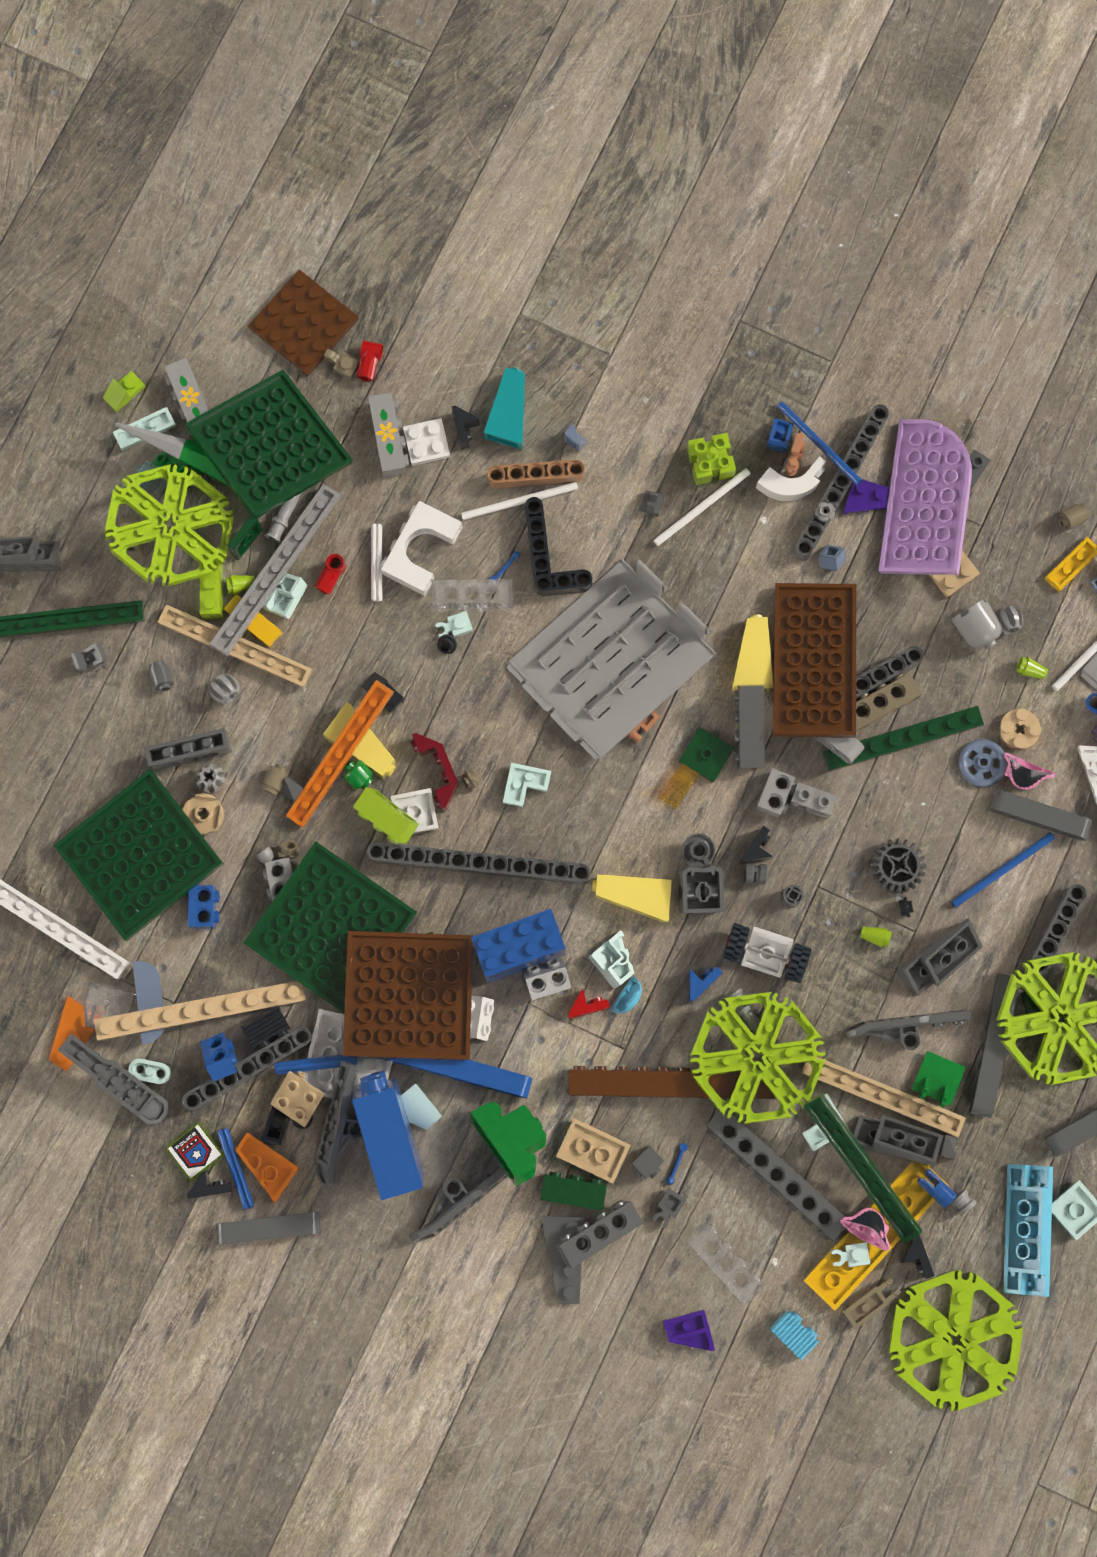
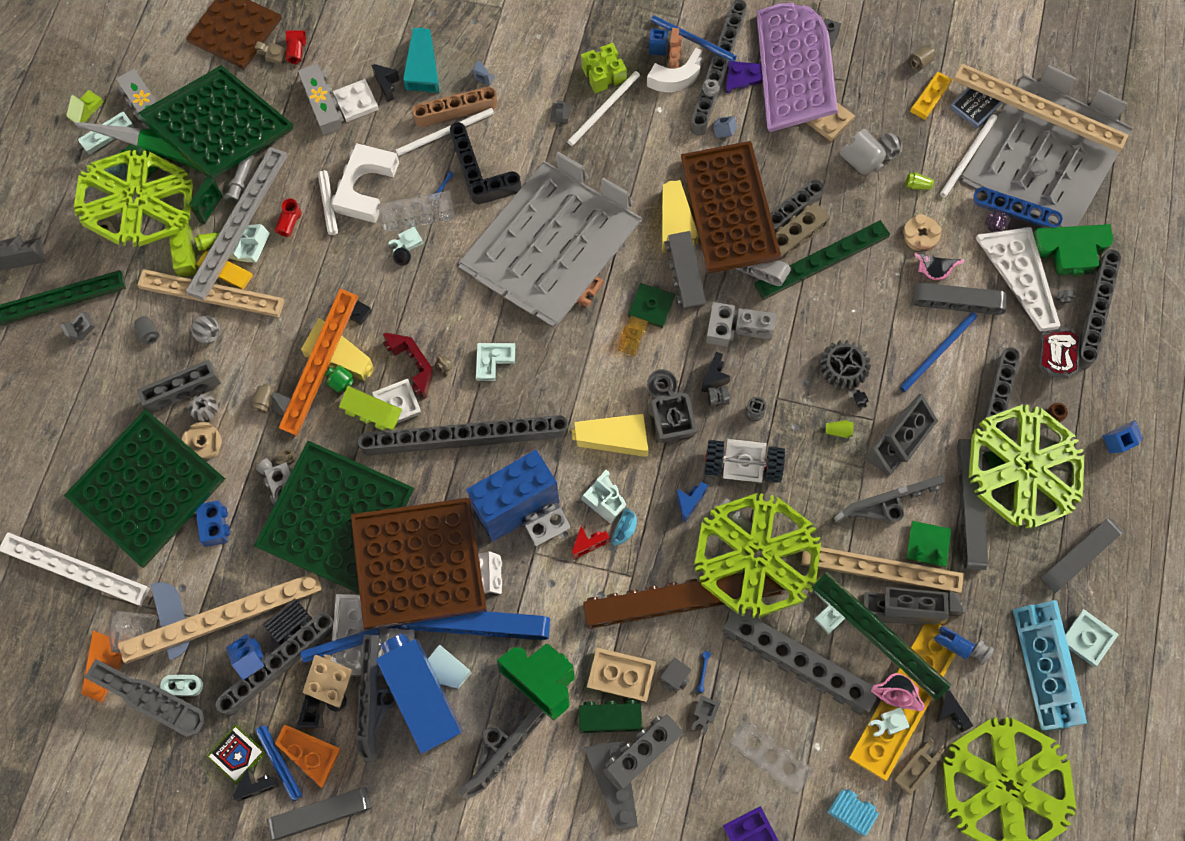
camera: 10 degrees left, 10 degrees down
sand blue plate [959,739,1007,787] -> none

